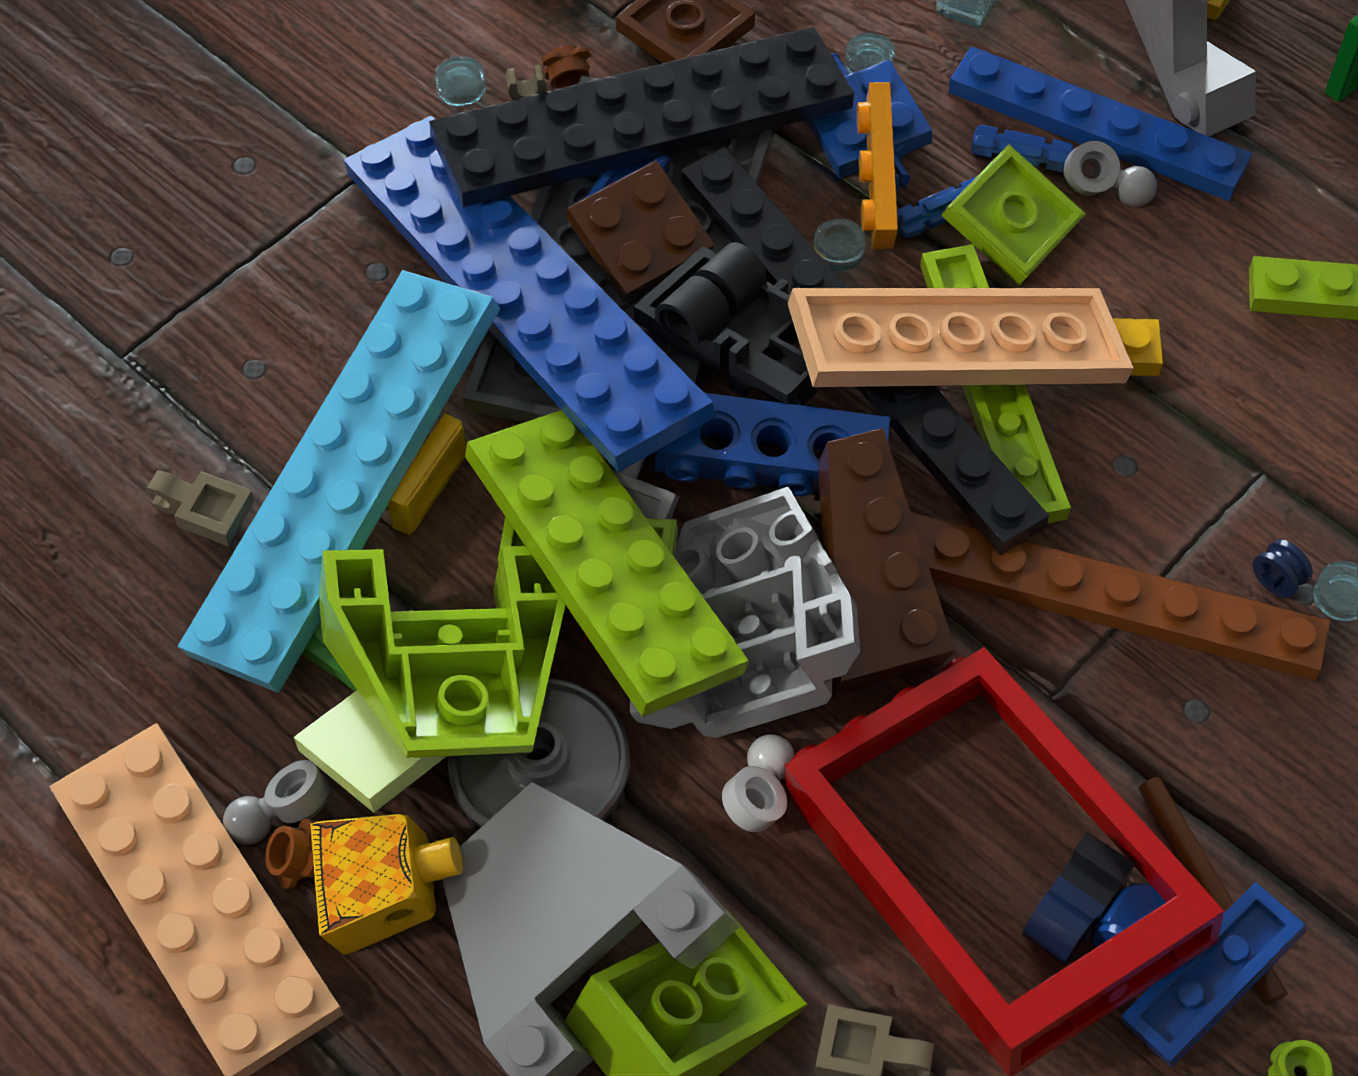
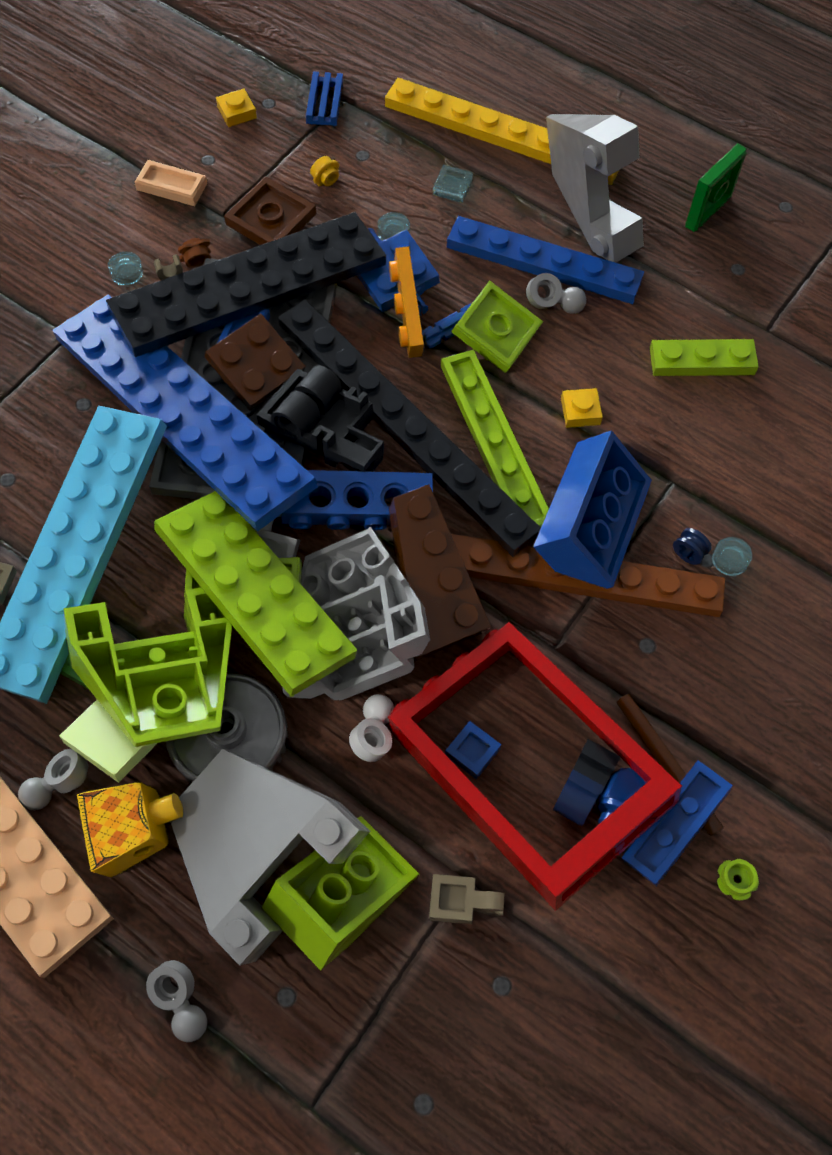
camera: 10 degrees left, 5 degrees up
dark orange plate [265,818,315,890] -> none
yellow tile [388,414,466,536] -> none
light nougat plate [787,288,1134,387] -> none
clear light blue tile [813,219,866,272] -> none
blue axle [971,124,1073,173] -> none
none -> blue tile [445,721,502,779]
none -> blue slope [533,430,652,589]

